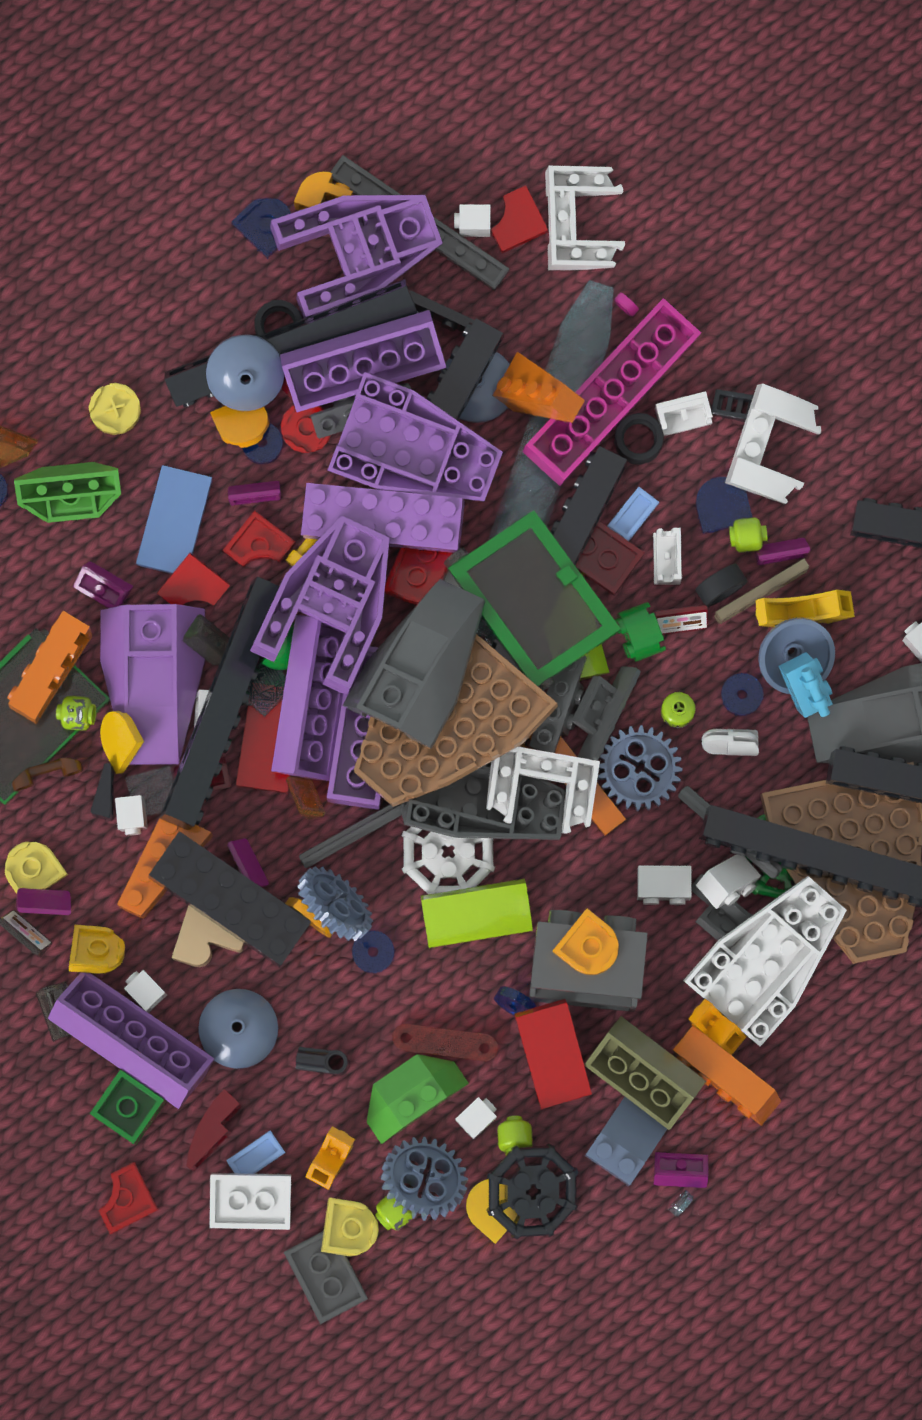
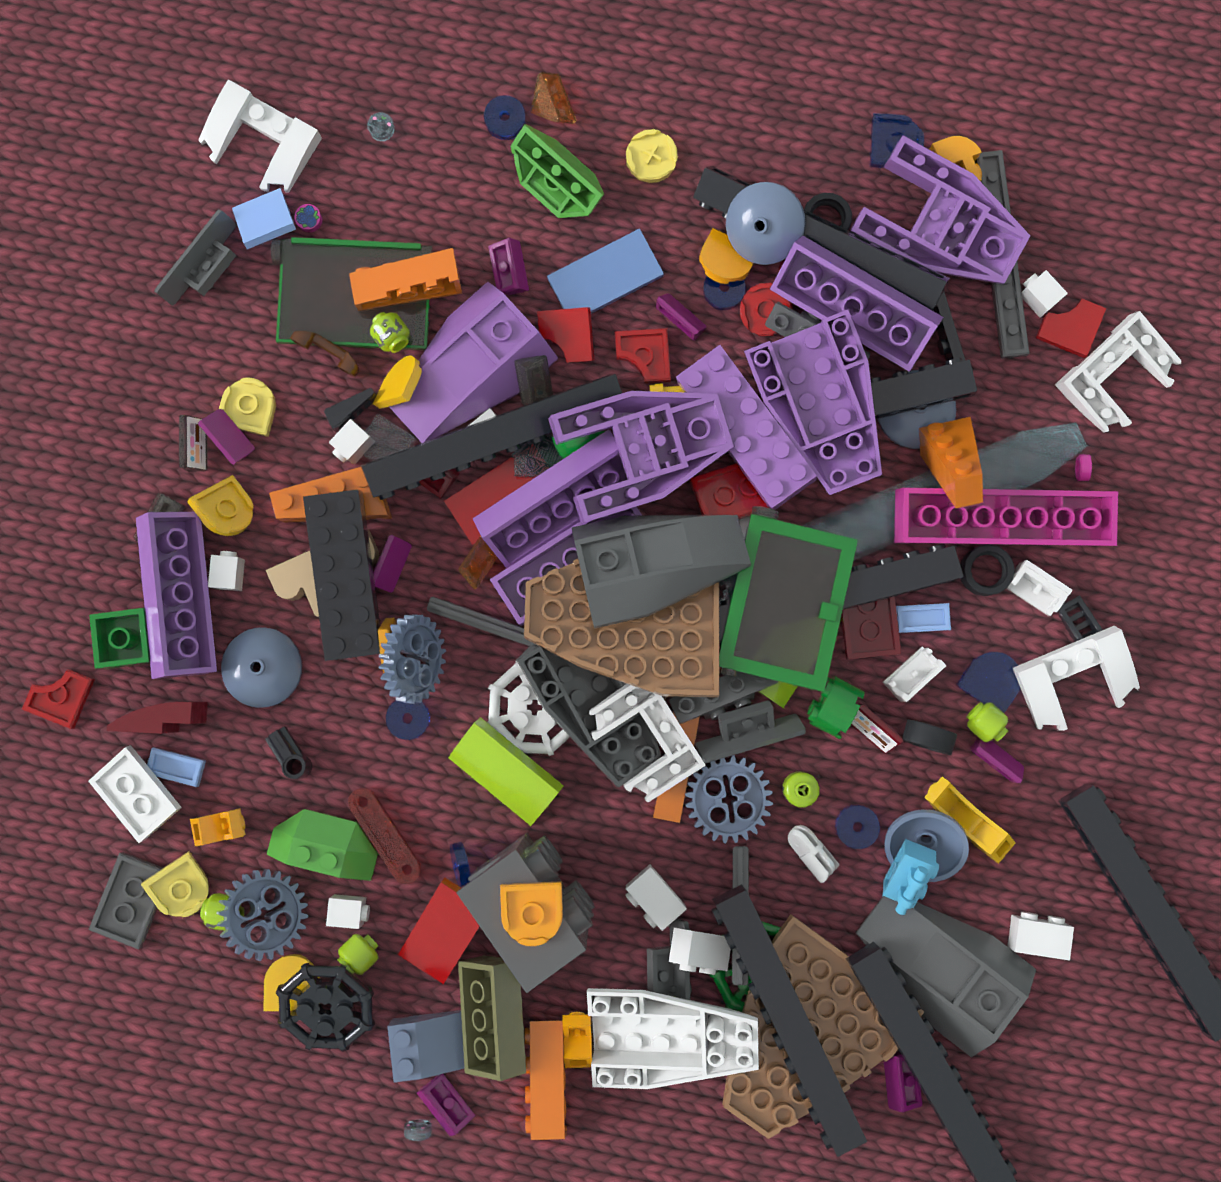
camera: 50 degrees right, 5 degrees up
dark tan tile [714,558,809,624] -> none

